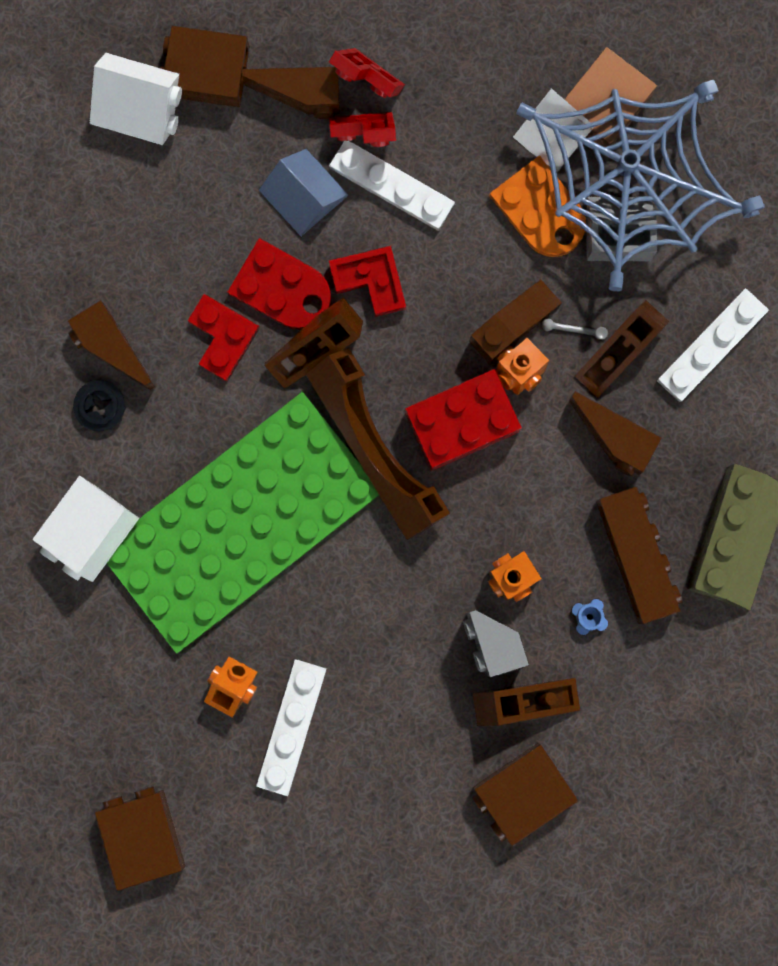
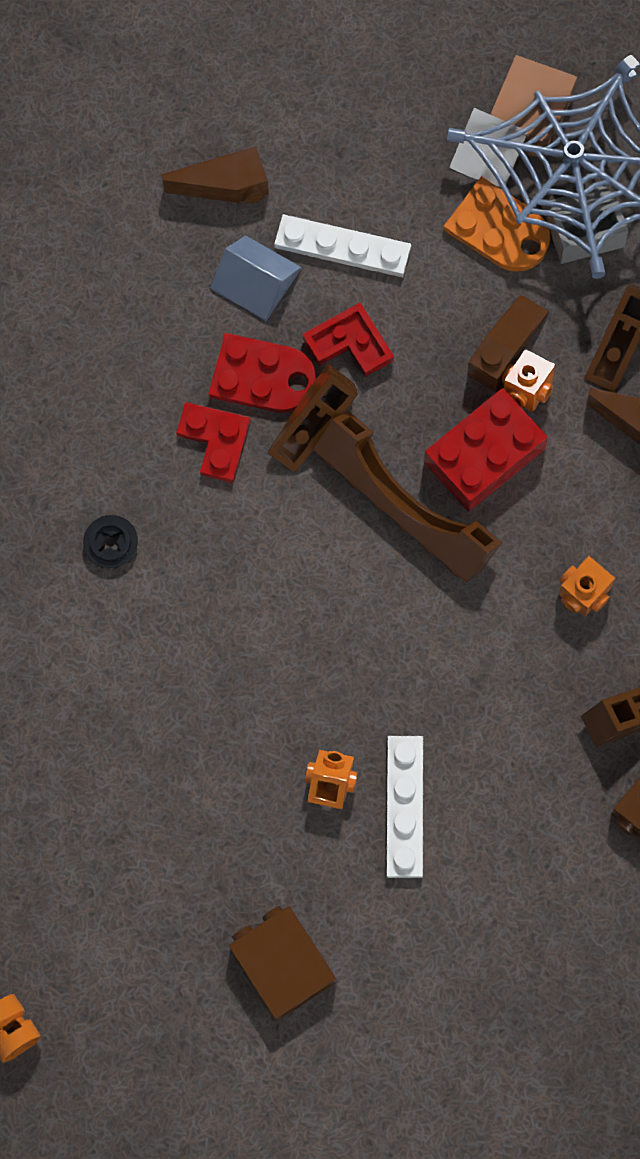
camera: 10 degrees left, 10 degrees down
white brick [33,475,139,582] -> none
reddish brown slope [68,300,156,390] -> none
white brick [90,53,182,145] -> none
bright green plate [107,391,379,654] -> none
reddish brown brick [160,26,250,107] -> none
red plate [329,48,405,98] -> none
red plate [329,112,396,147] -> none
light grey slope [463,610,529,677] -> none
light grey hinge [542,319,608,340] -> none

